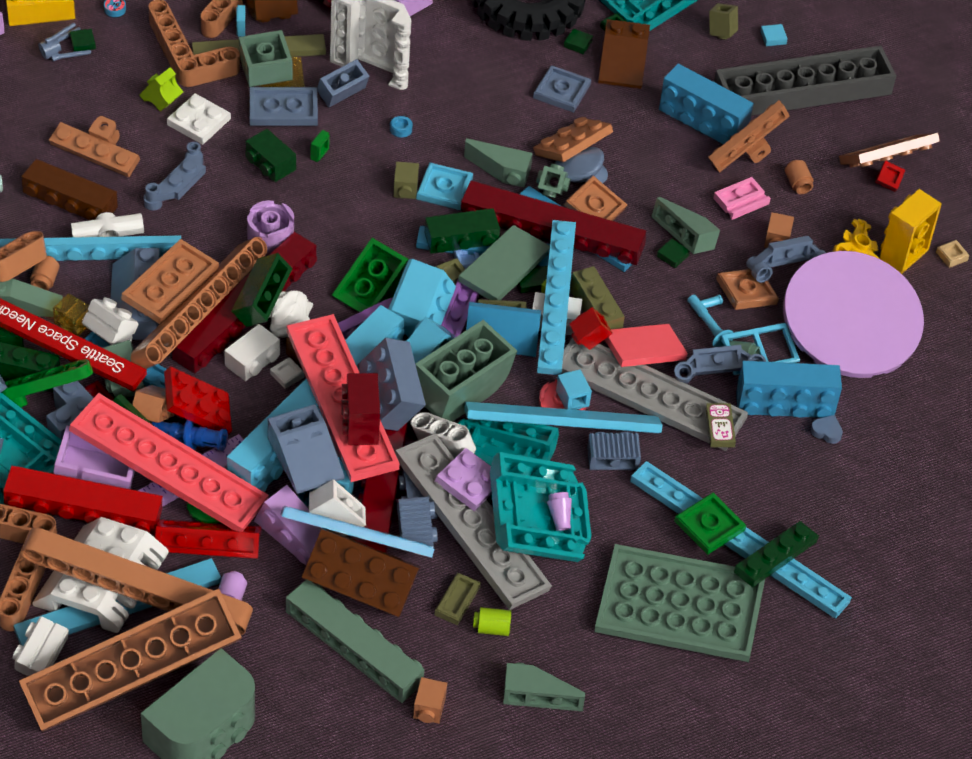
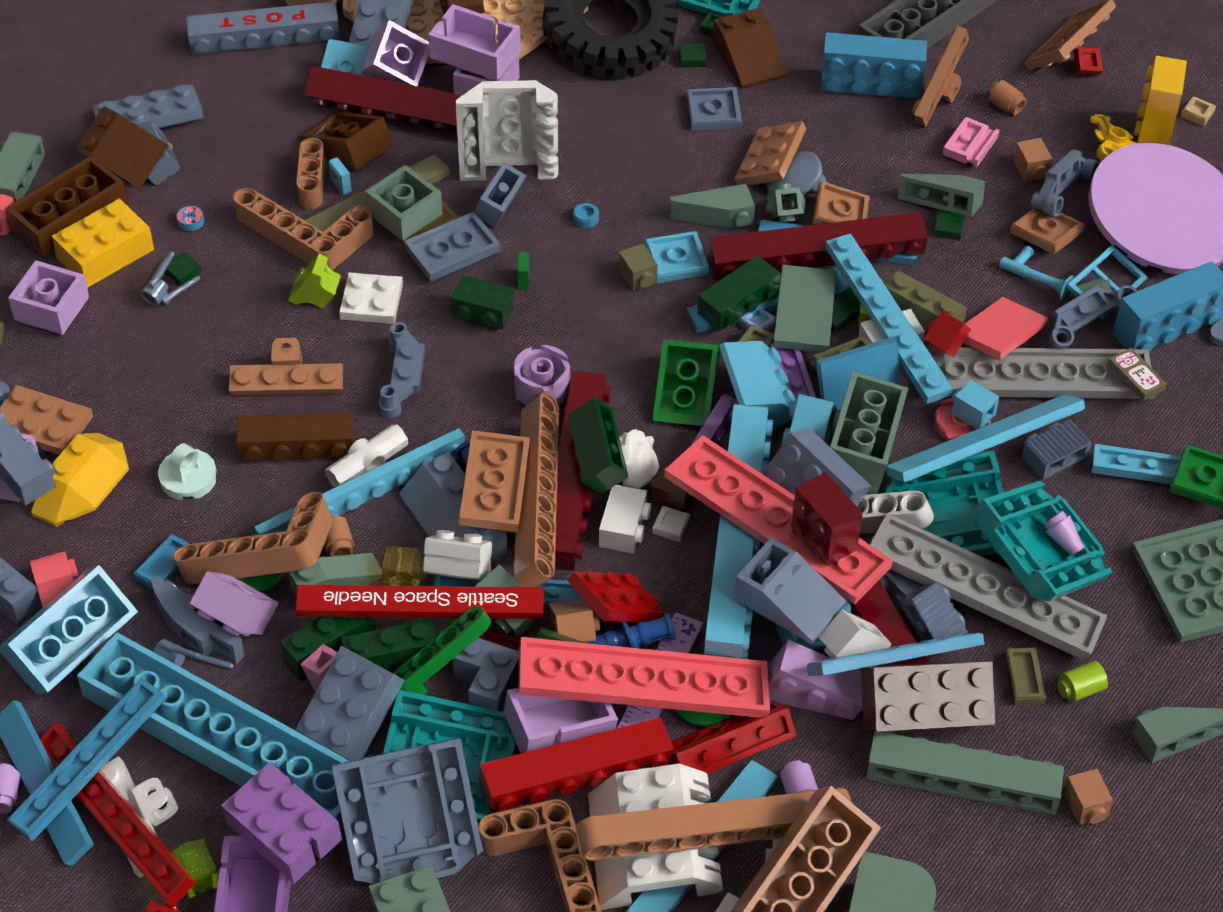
camera: 25 degrees left, 0 degrees up
lavender plate [434,448,492,511] -> none

